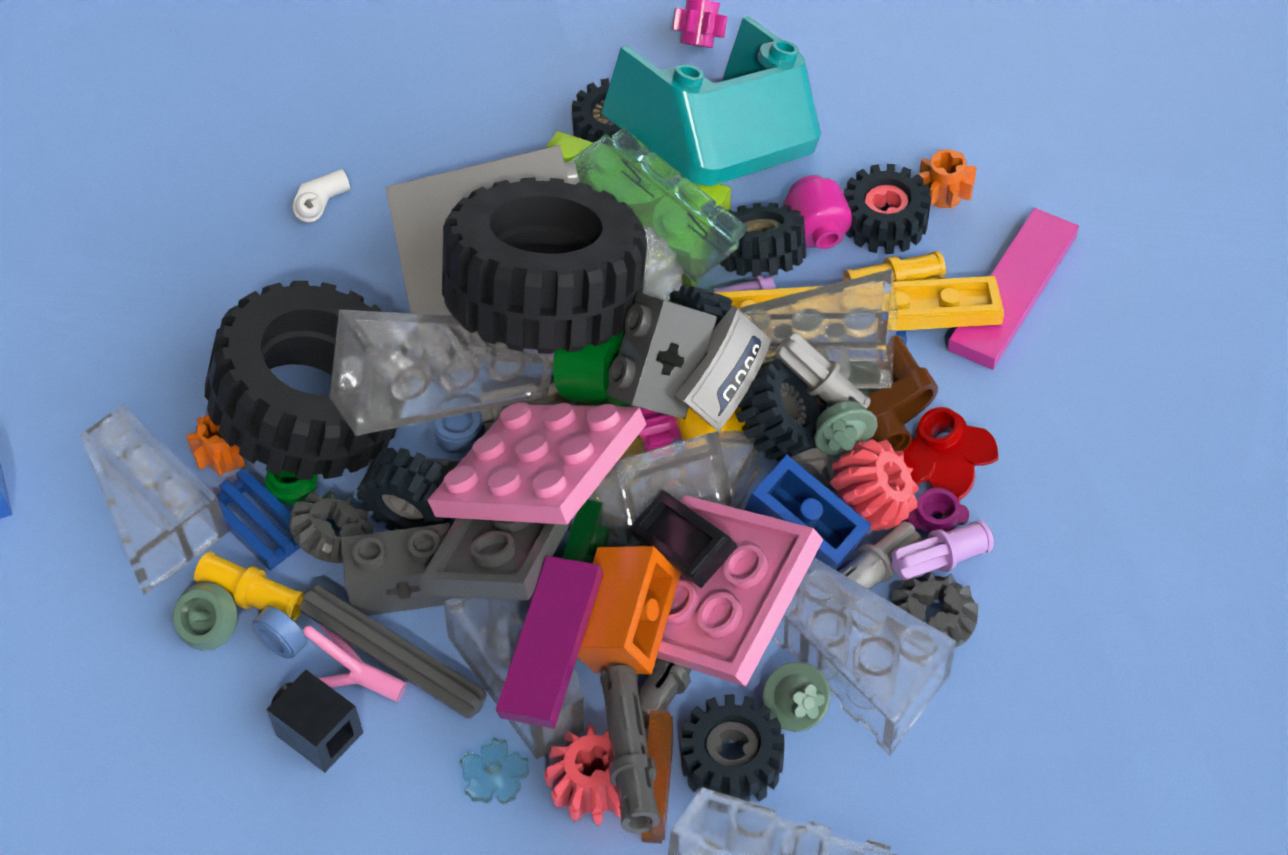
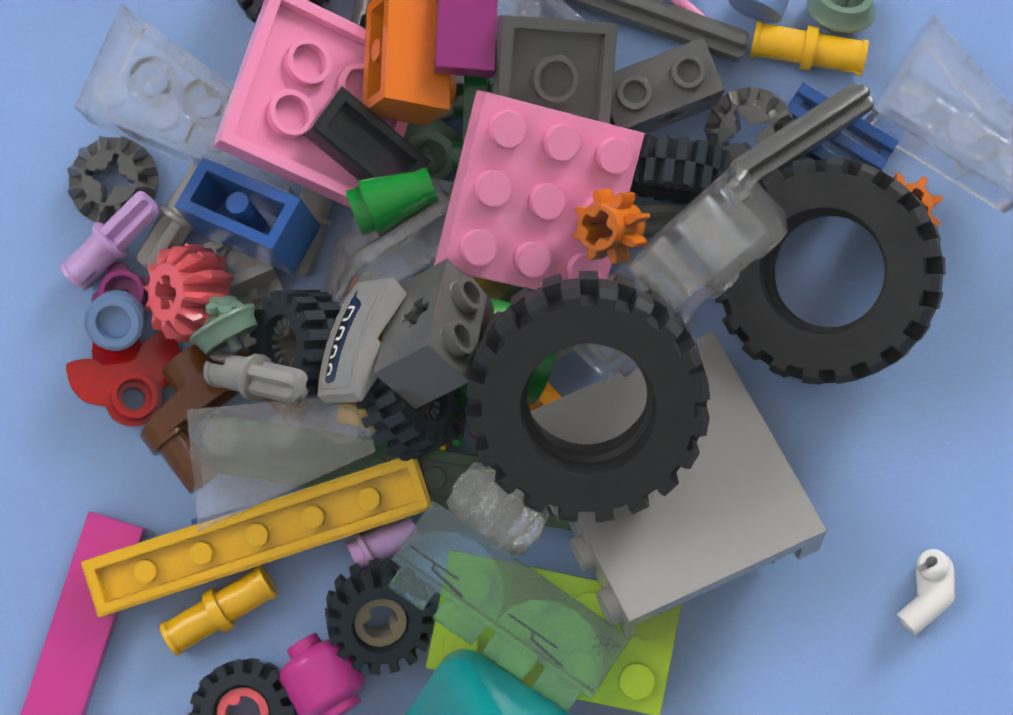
camera: 165 degrees right, 30 degrees up
sand green hat [762,661,831,732] -> none
none -> medium blue tile [84,290,146,351]
none -> green cone [346,167,439,236]
none -> orange gear [572,189,650,264]
none -> dark grey axle [729,83,874,190]

